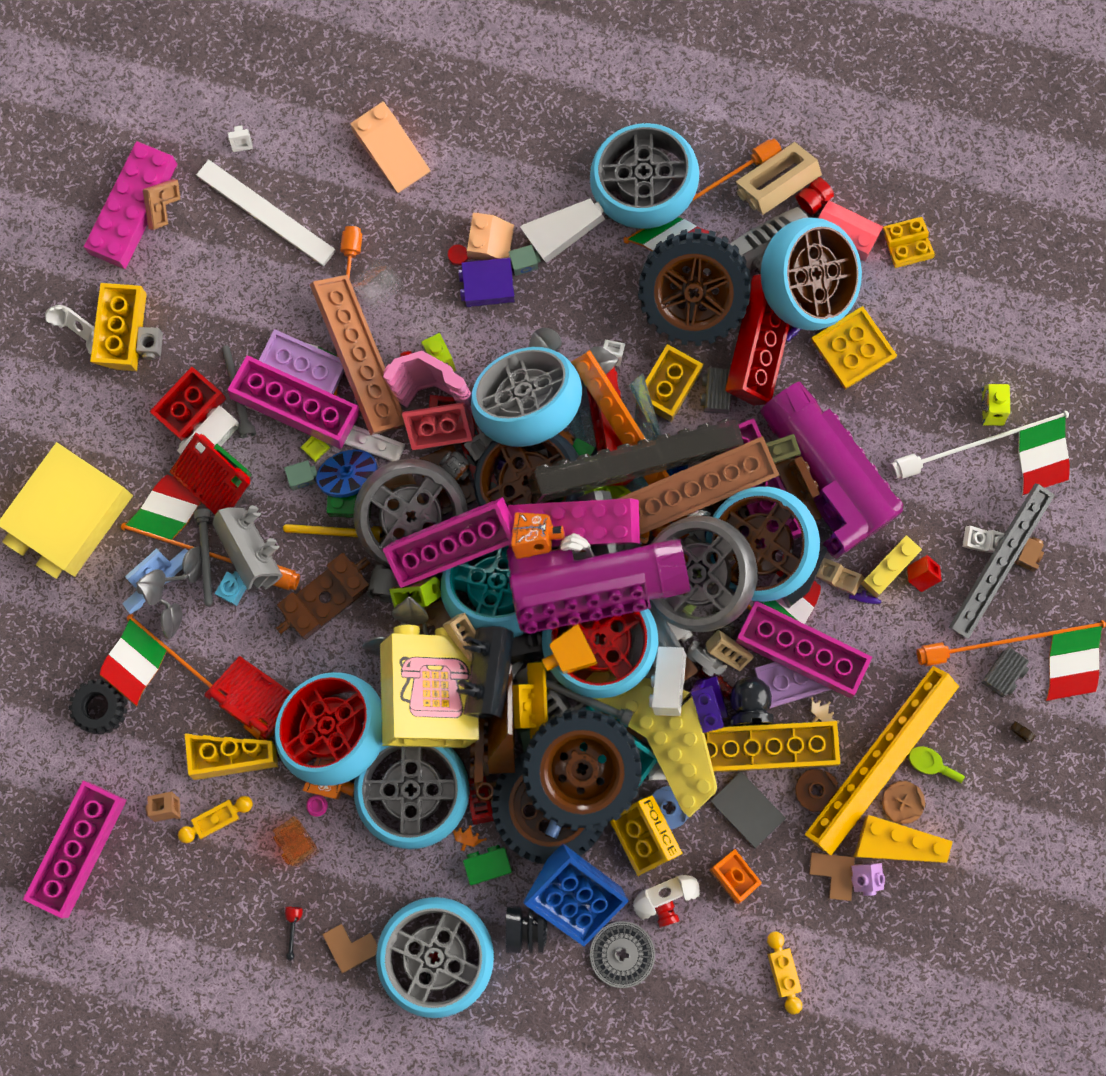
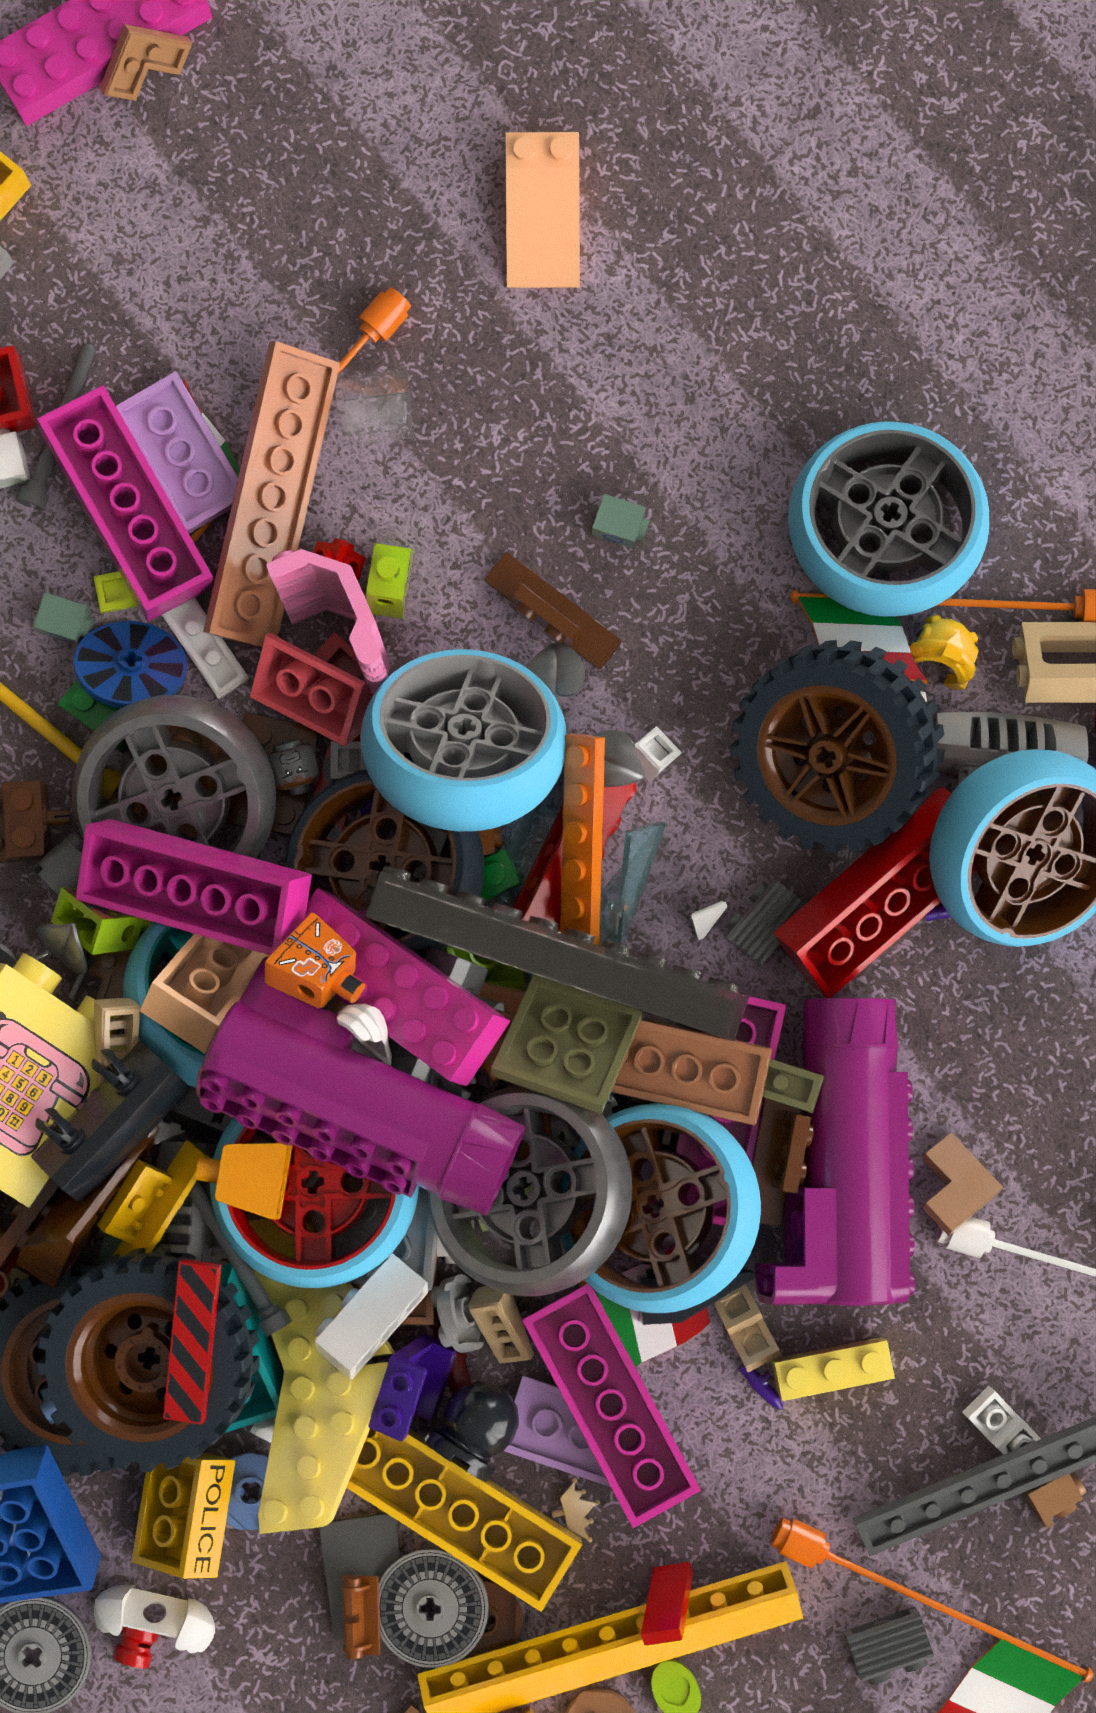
camera: 25 degrees right, 5 degrees up
white tile [196,160,336,267] -> none
white tile [228,125,253,152] -> none
red tile [448,244,468,266] -> none
dark purple brick [458,258,515,307] -> none
light nougat slope [467,212,514,260] -> none
white slope [520,199,605,263] -> none
yellow brick [636,344,703,422] -> none
orange slope [709,849,762,904] -> none
yellow plate [811,306,897,390] -> none
red panel [907,555,942,592] -> none
none -> light nougat slope [140,934,271,1054]
none -> red tile [163,1259,222,1425]
none -> dark orange hinge [341,1575,381,1659]
none -> piece [379,1548,489,1668]
none -> reddish brown bracket [485,553,621,669]
none -> olive plate [491,974,643,1114]
none -> red tile [641,1562,693,1646]
none -> white slope [689,901,728,940]
none -> yellow helmet [909,615,979,690]
none -> medium nougat tile [922,1132,1004,1236]

